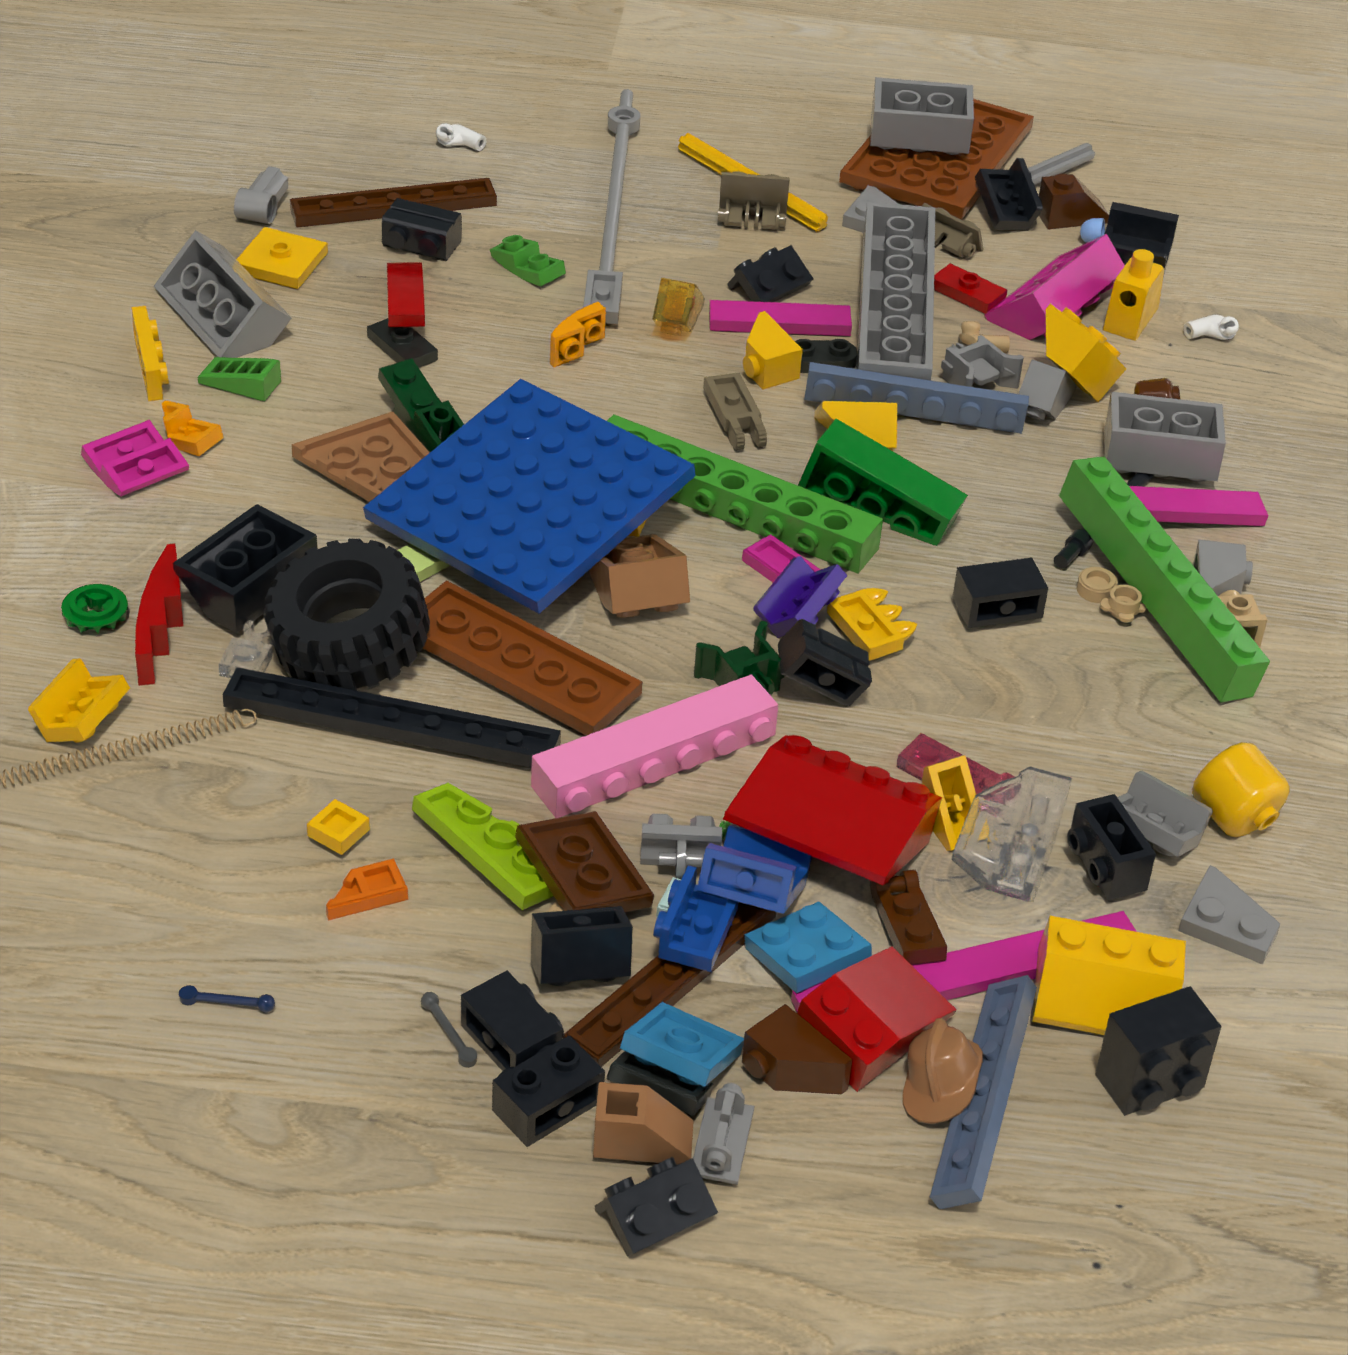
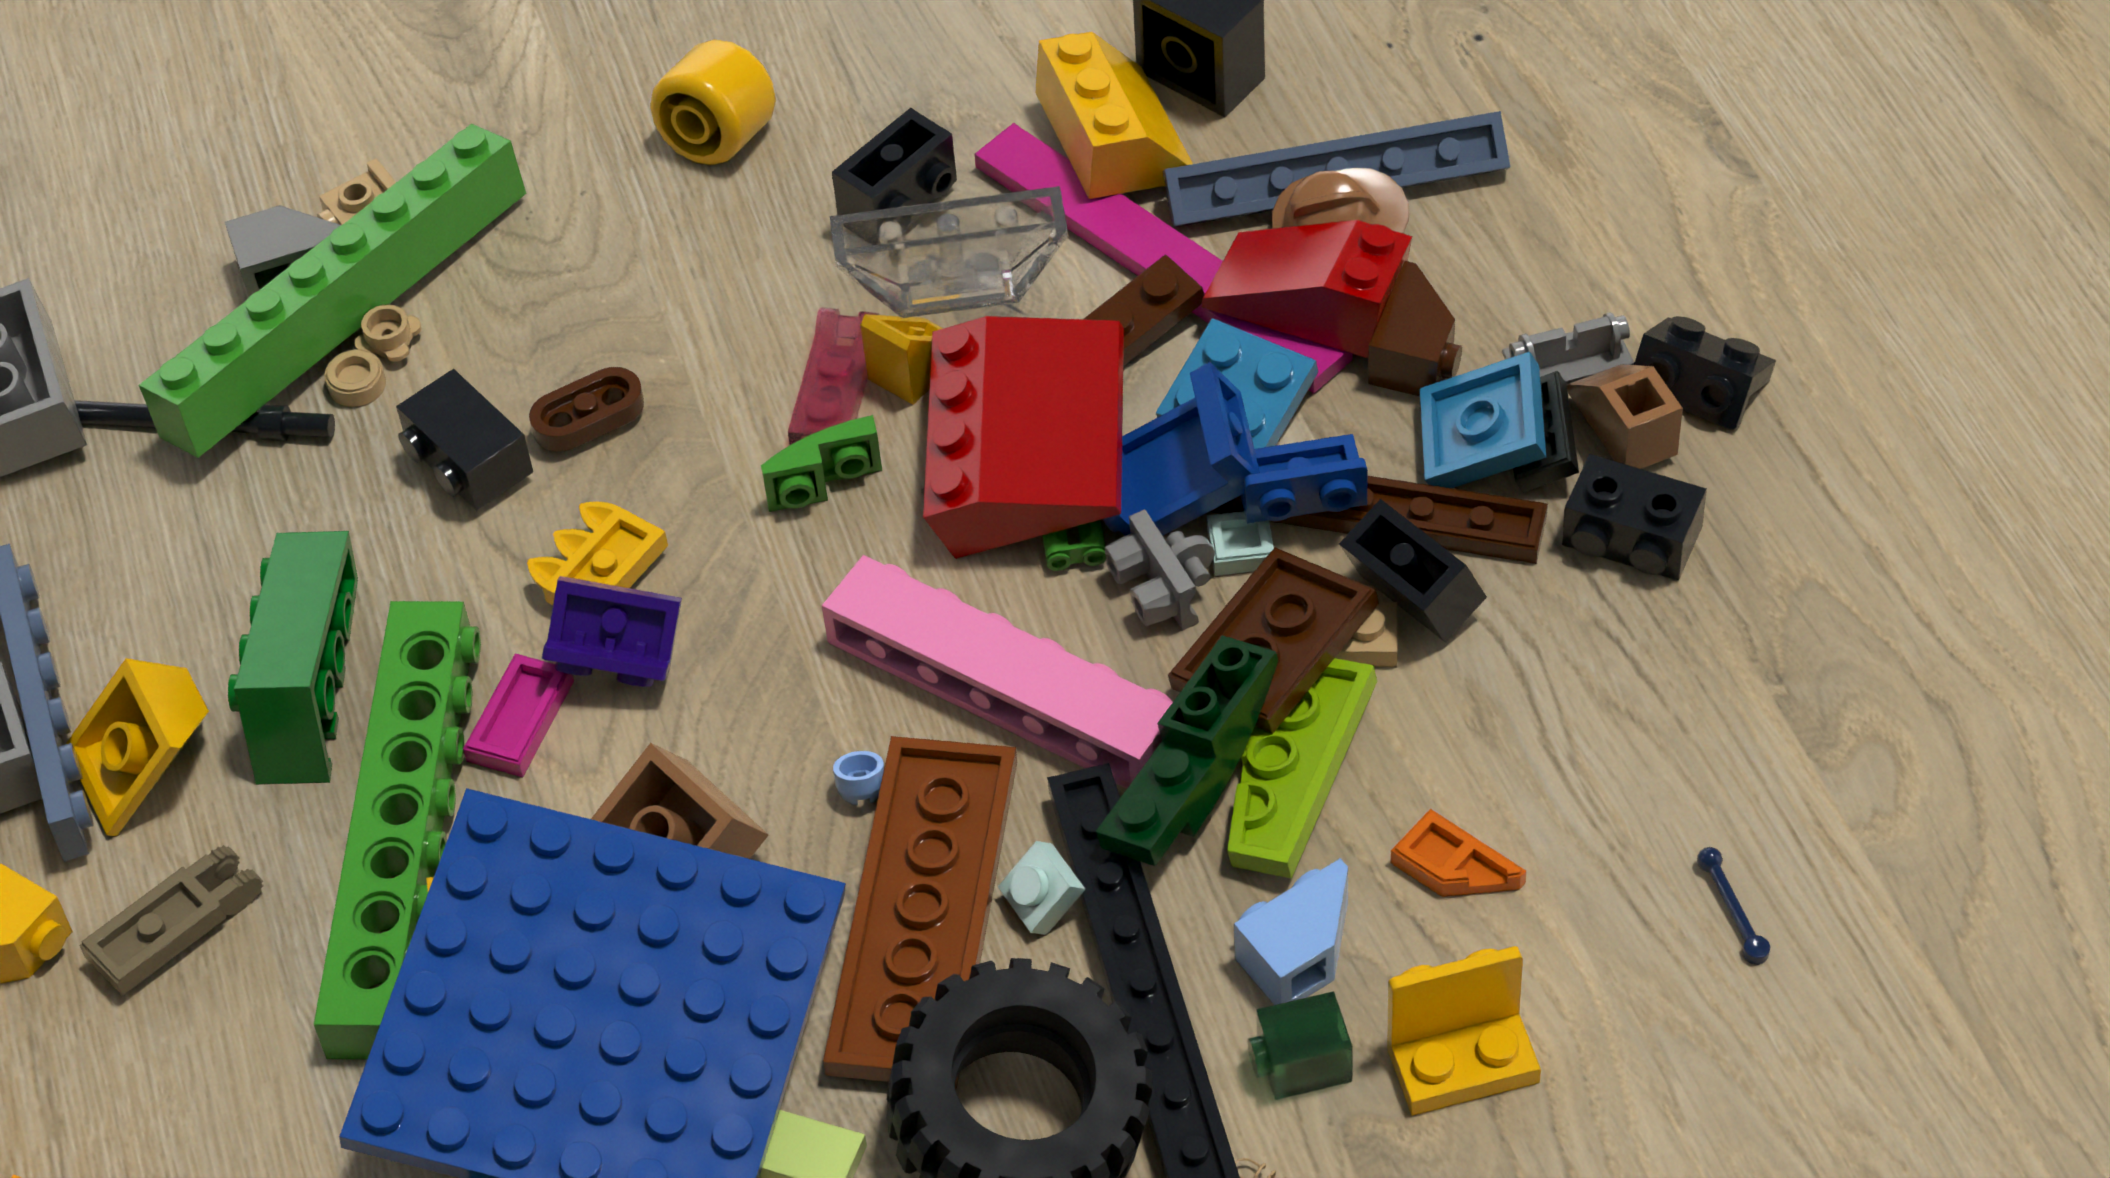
camera: 110 degrees left, 10 degrees up
yellow plate [307,799,370,855] -> none
dark grey hinge [421,992,477,1068] -> none
black brick [461,970,564,1071] -> none
dark green piece [694,621,785,696] -> none
black brick [778,619,872,706] -> none
light grey bracket [1117,771,1213,857] -> none
dark pink tile [1129,486,1269,526] -> none
light grey wing [1178,865,1280,964] -> none
none -> reddish brown plate [529,367,644,452]
none -> bright green slope [761,415,882,512]
none -> light blue hinge [833,751,884,805]
none -> light aqua plate [998,841,1085,935]
none -> dark green slope [1096,635,1278,866]
none -> light blue slope [1234,858,1348,1013]
none -> clear green brick [1247,991,1353,1100]
none -> yellow bracket [1387,946,1541,1116]

